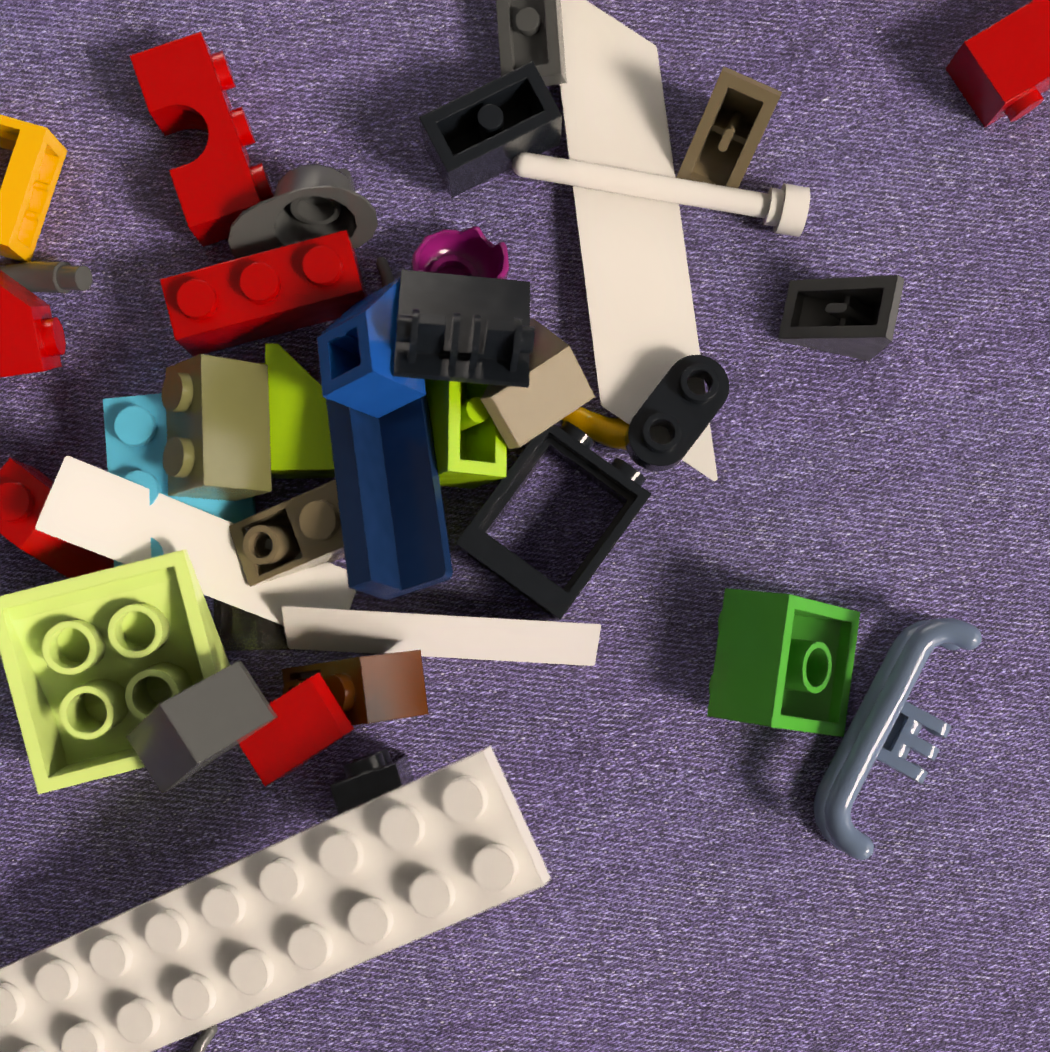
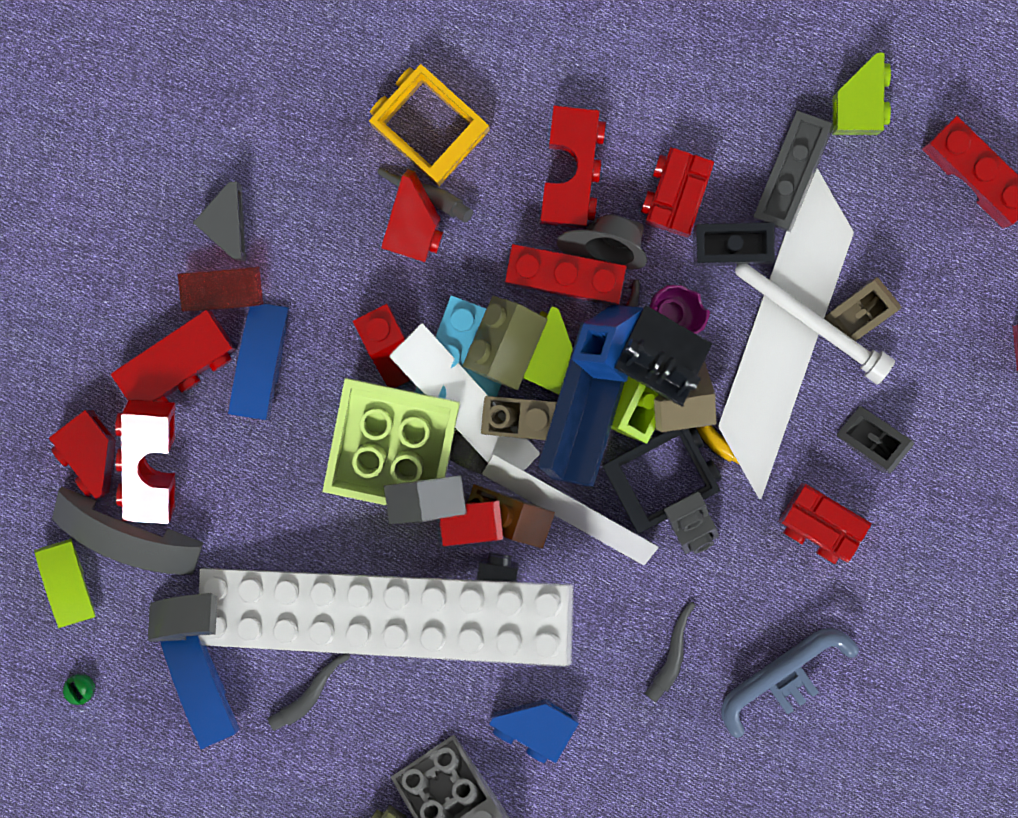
camera: 25 degrees right, 5 degrees up
black plate [625,355,729,472] -> none
bright green slope [707,588,860,737] -> none
none -> blue slope [489,699,579,763]
none -> red brick [641,148,714,238]
none -> dark grey animal [644,602,695,703]
none -> dark grey slope [664,491,719,555]
none -> red brick [778,483,872,564]

